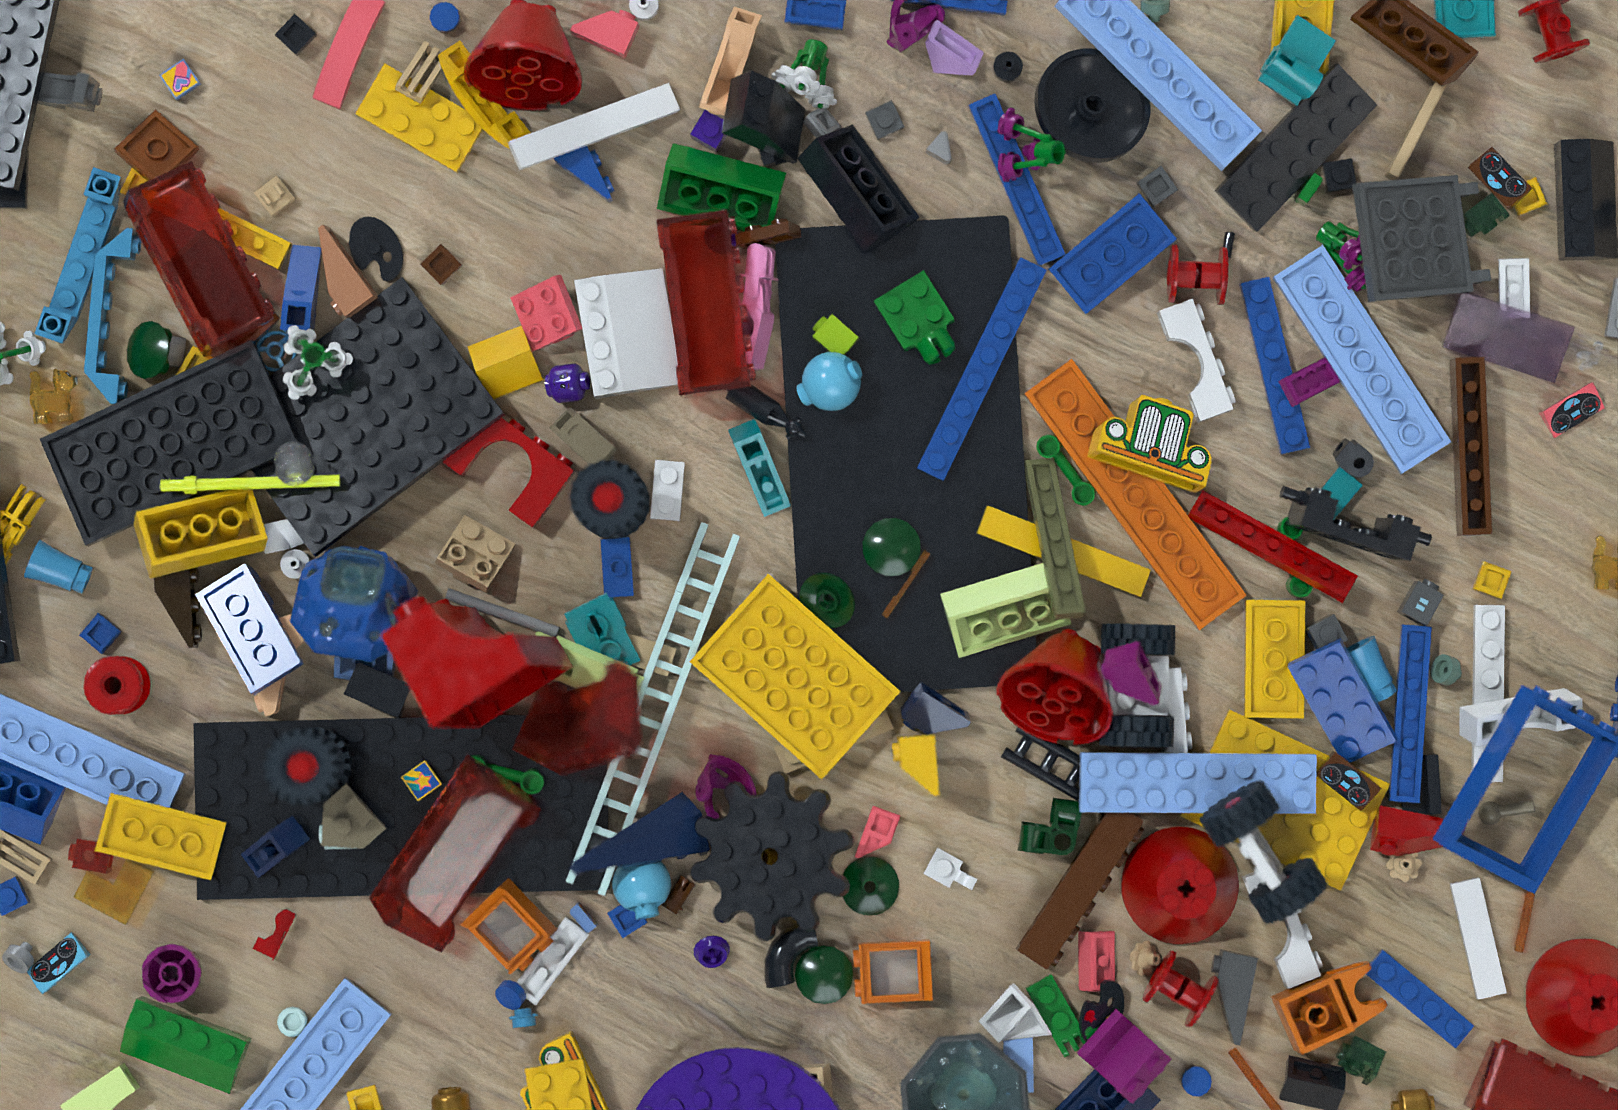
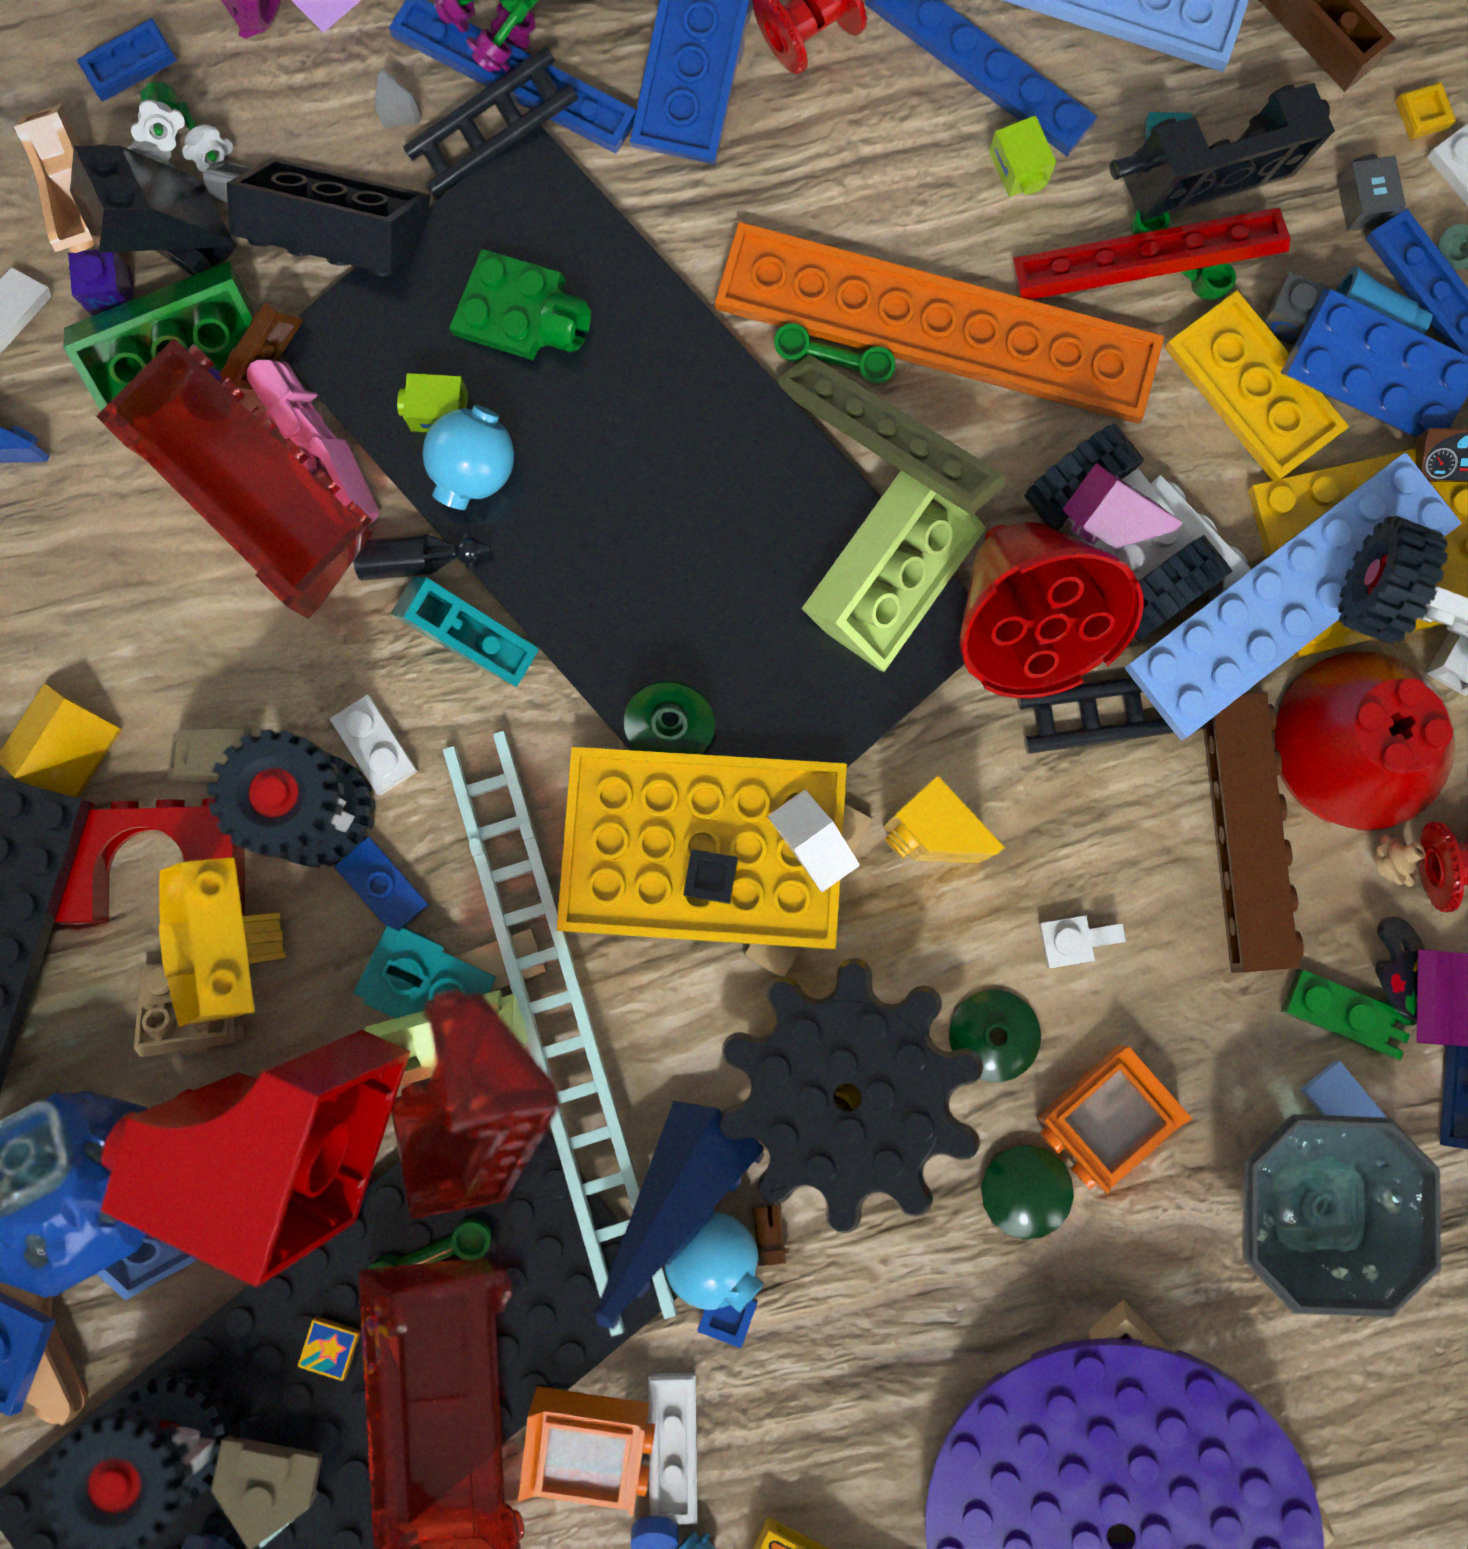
camera: 35 degrees left, 5 degrees down
black panel [344,663,411,718] -> none
light grey bar [445,588,560,637] -> none
coral plate [510,274,582,352] -> none
dark purple head [545,363,590,403] -> none
medium blue tile [569,902,598,933] -> none
white slope [574,268,682,399] -> none
dark purple hat [694,936,730,968] -> none
magenta helmet [695,754,756,819] -> none
black cylinder [764,923,818,988] -> none
coral tile [854,806,901,858] -> none
dark green dish [862,518,921,576] -> none
dark grey plate [865,100,904,140] -> none
clear orange piece [882,550,930,619] -> none
dark blue slope [900,681,971,734] -> none
blue plate [917,257,1047,481] -> none
yellow tile [976,506,1151,597] -> none
white slope [979,983,1052,1043] -> none
dark green piece [1018,797,1082,855] -> none
coral slope [1078,931,1115,992] -> none
brick [1087,395,1212,493] -> none
white arch [1157,299,1235,423] -> none
magenta plate [1278,357,1341,407] -> none
black piece [1333,438,1374,477] -> none
none -> yellow piece [159,858,286,1027]
none -> black bar [402,46,579,198]
none -> black plate [683,849,739,905]
none -> white slope [767,789,860,893]
none -> lime brick [989,115,1056,197]

